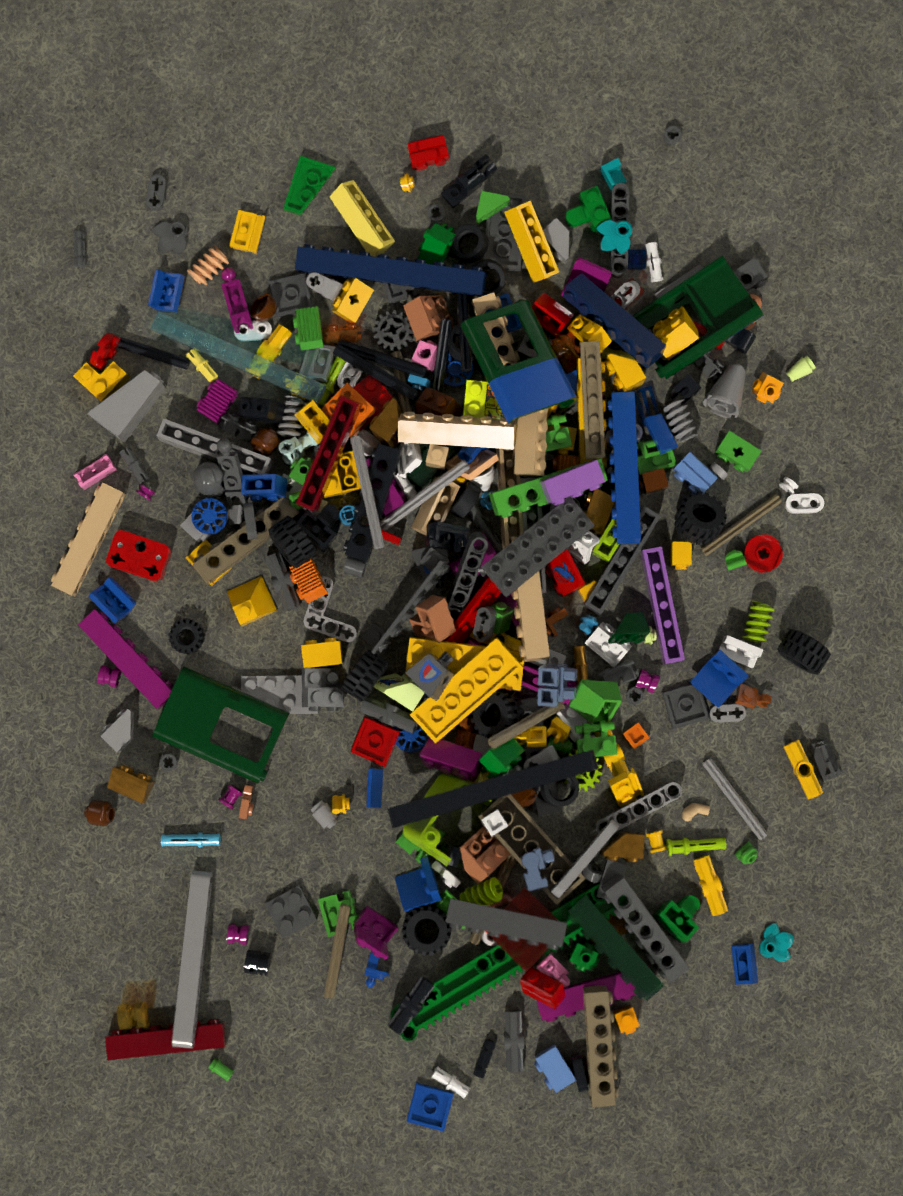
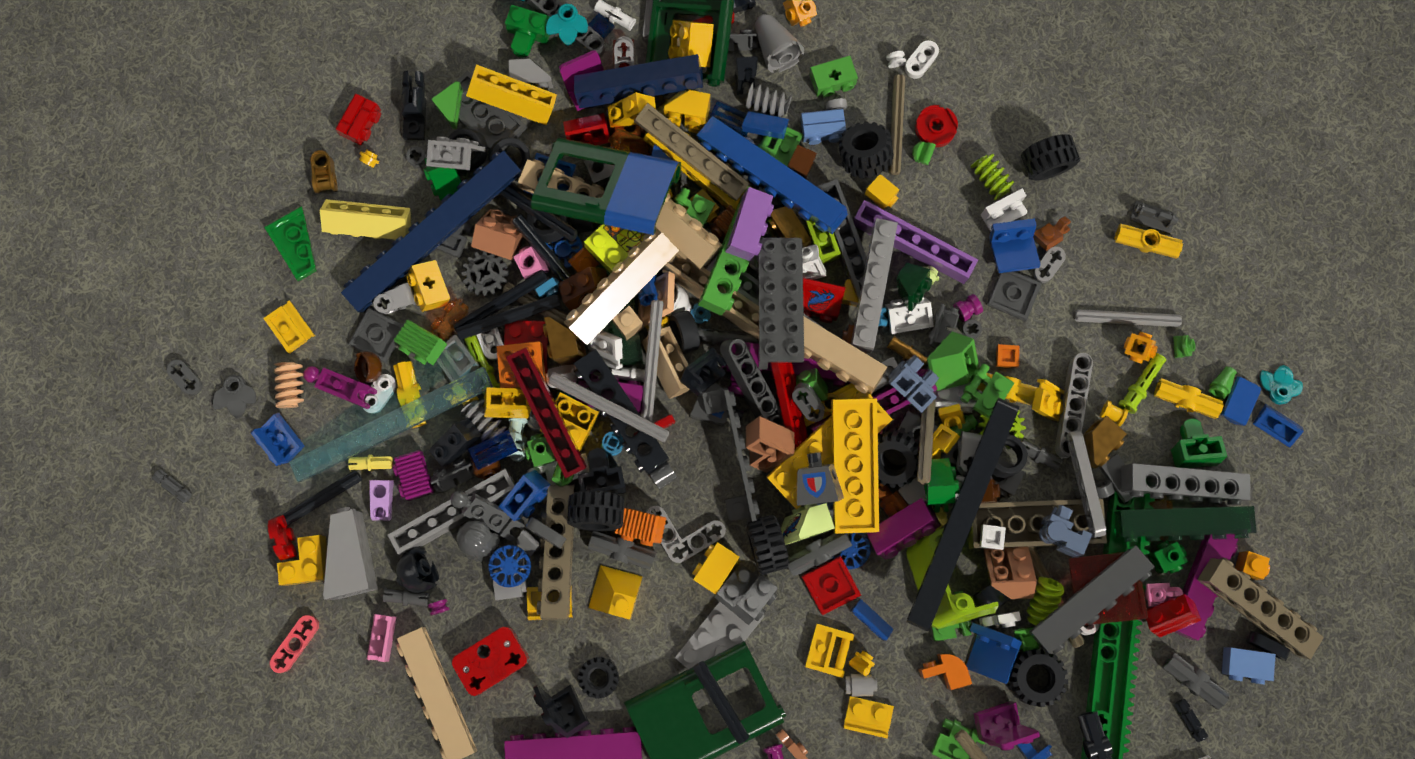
camera: 55 degrees left, 5 degrees down
blue bracket [88,576,136,623] -> none
tan arm [682,803,710,822] -> none
none -> coral beam [270,615,319,673]
none -> pearl gold piece [310,150,338,193]
none -> lavender leg [370,480,394,521]
none -> black cylinder [396,547,439,593]
none -> light grey bracket [426,137,485,170]
none -> clear blue tile [468,430,518,470]
none -> black bracket [533,685,590,738]
none -> orange plate [568,247,599,273]
none -> black axle [693,661,749,744]
none -> yellow plate [805,624,855,678]
none -> yellow plate [843,696,894,739]
none -> light grey brick [851,218,898,353]
none -> orange brick [918,654,972,690]
none -> dark grey pin [1022,439,1063,471]
none -> light orange brick [1124,331,1158,364]
none -> bright green cone [1209,367,1237,399]
none -> blue slope [1221,376,1261,426]

